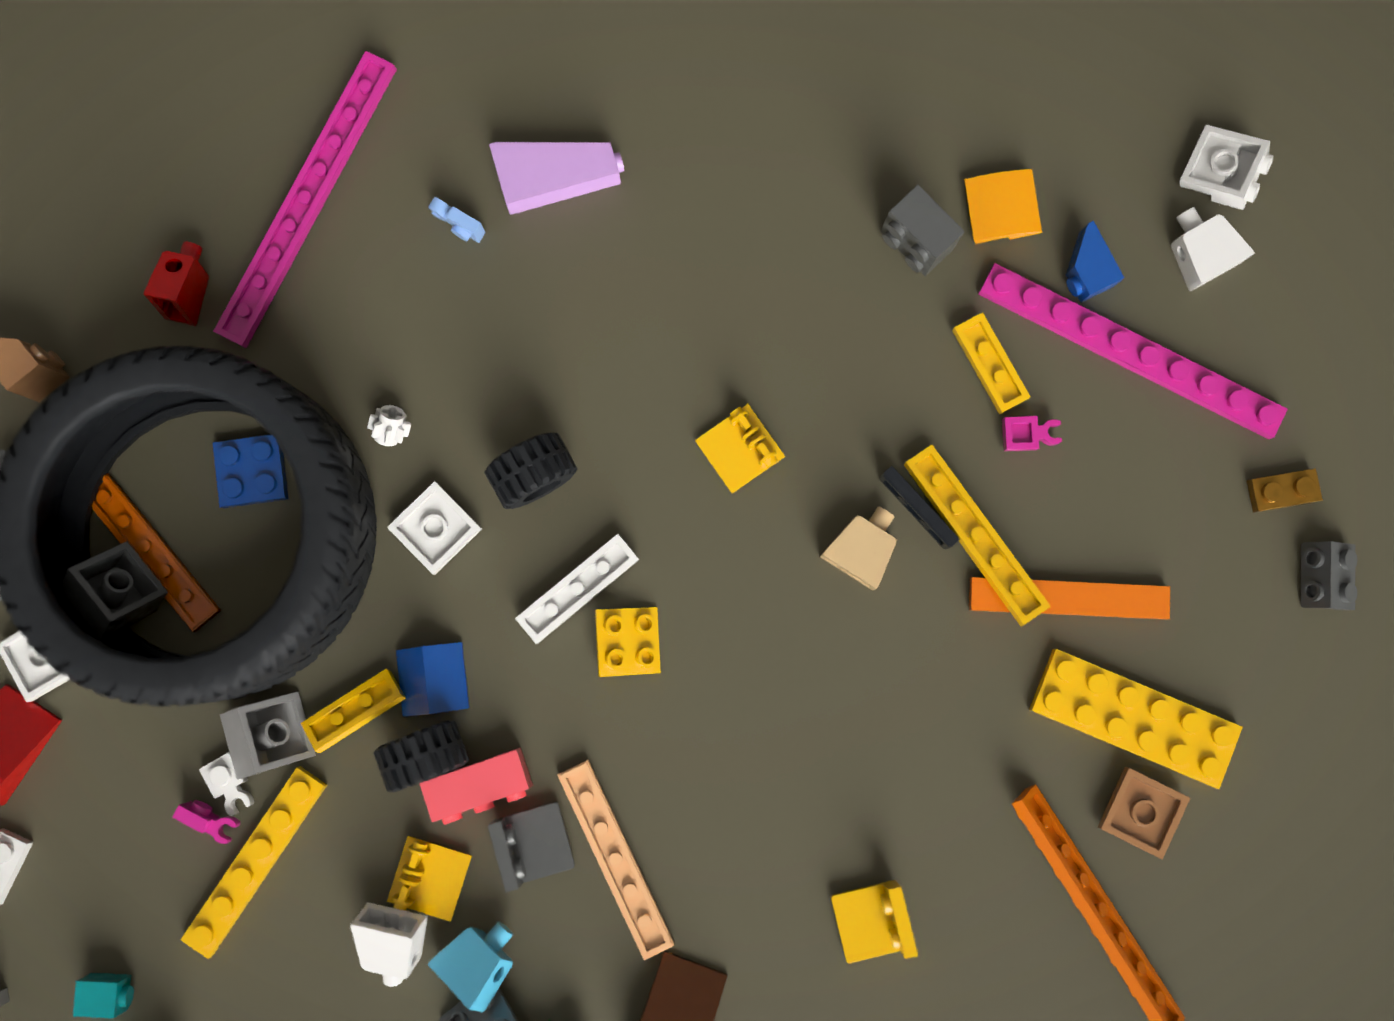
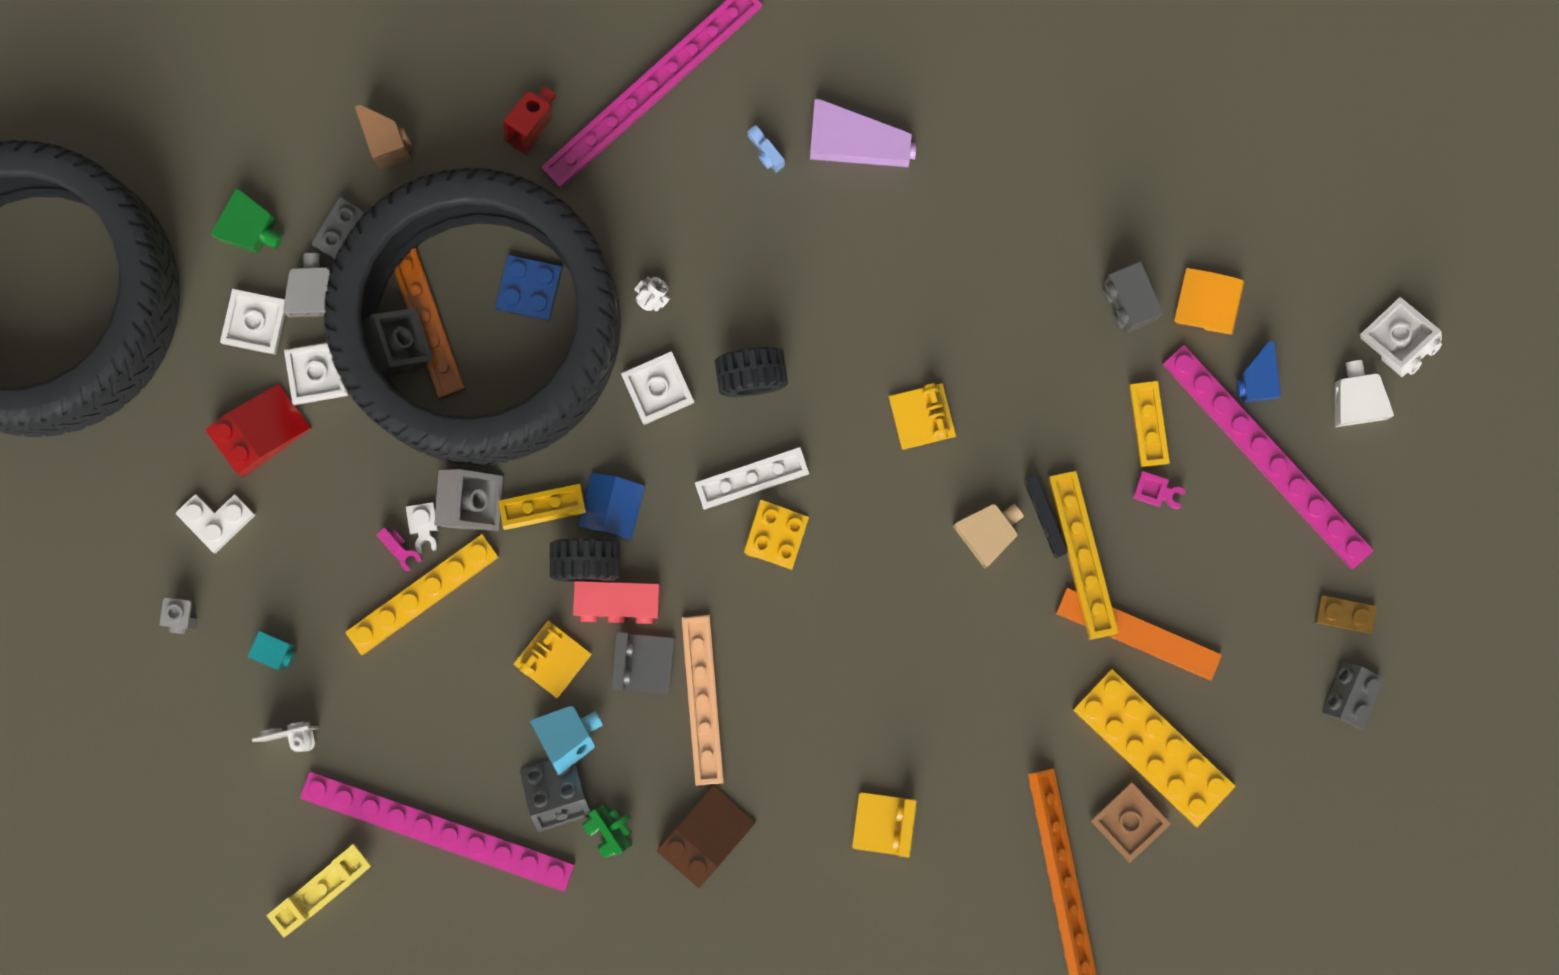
camera: 25 degrees right, 0 degrees up
white torso [351,902,427,986] -> none

